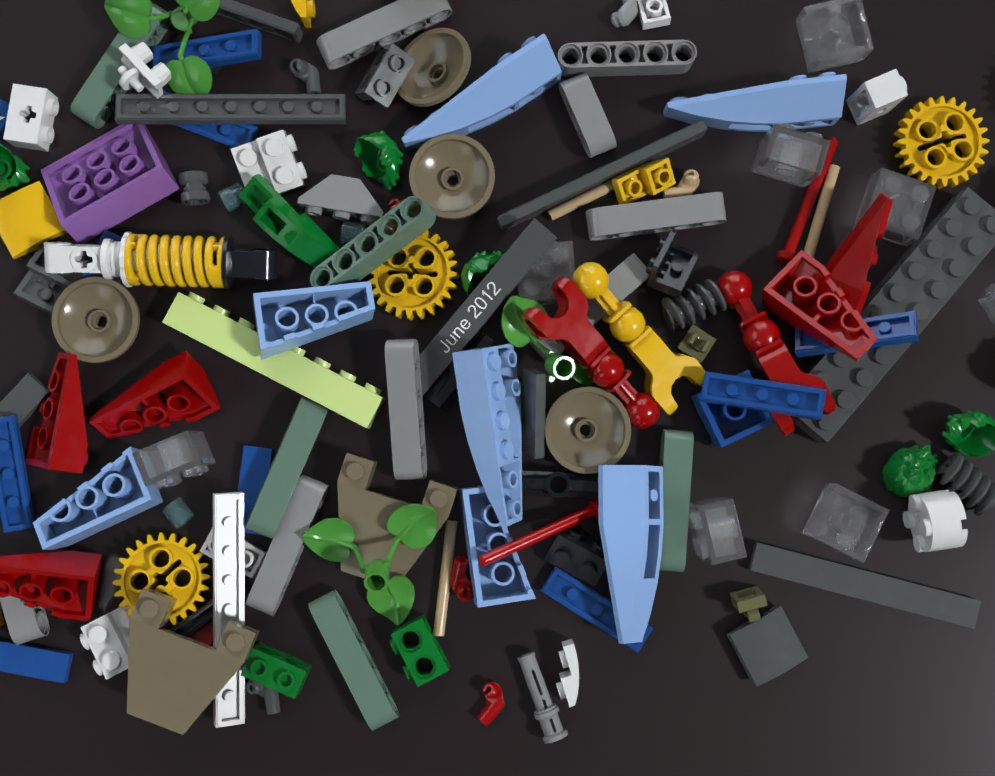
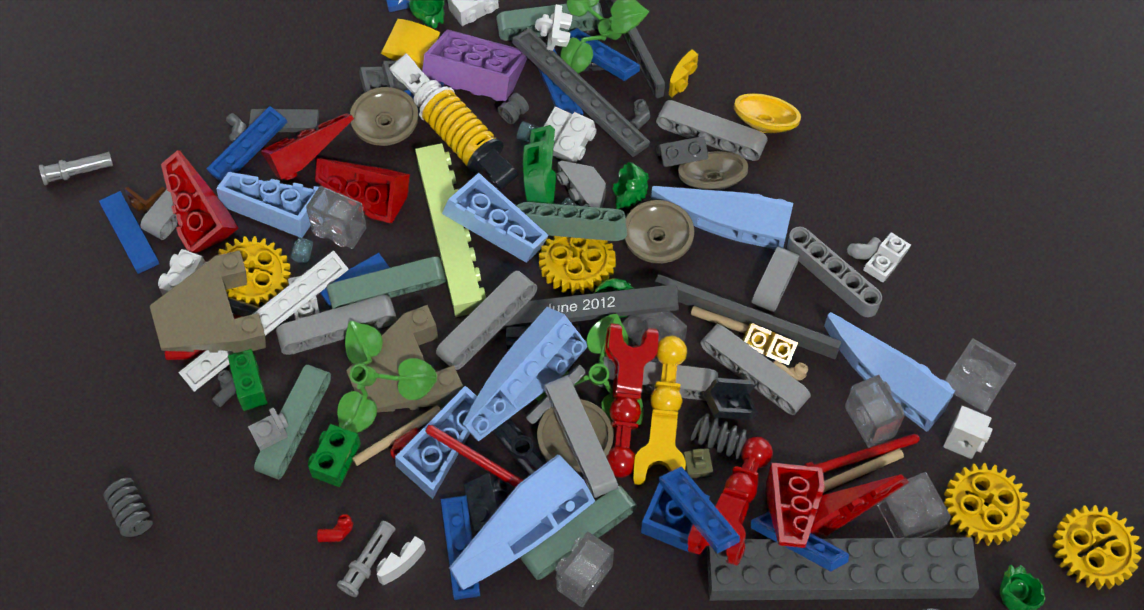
camera: 50 degrees right, 25 degrees down
none -> light grey bracket [248,407,289,451]
none -> light grey beam [544,375,618,498]

